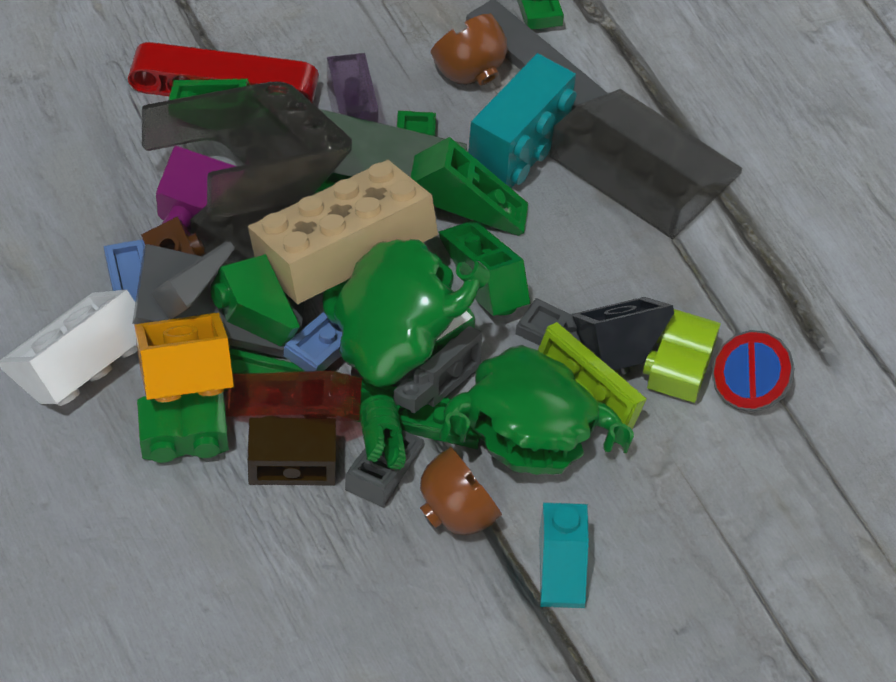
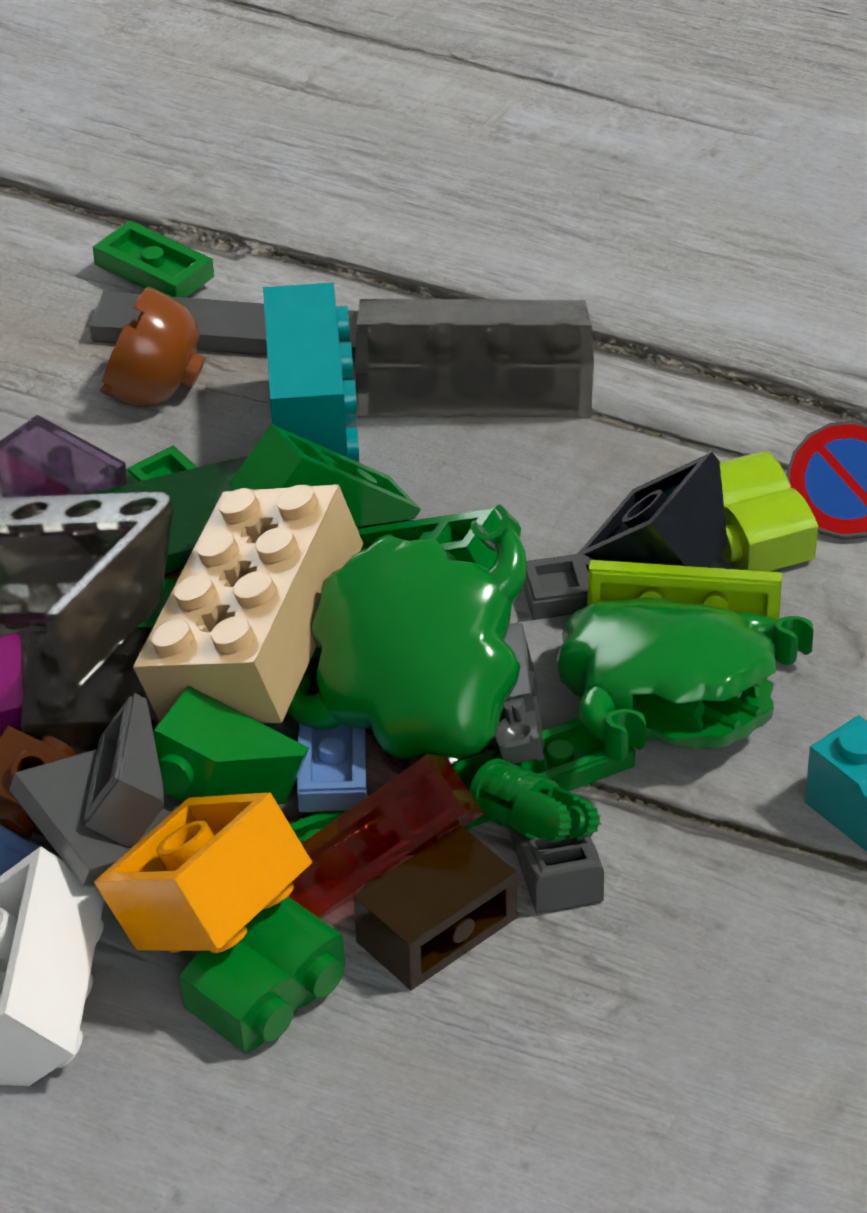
camera: 35 degrees left, 10 degrees down
dark orange cylinder [420,447,502,535] -> none

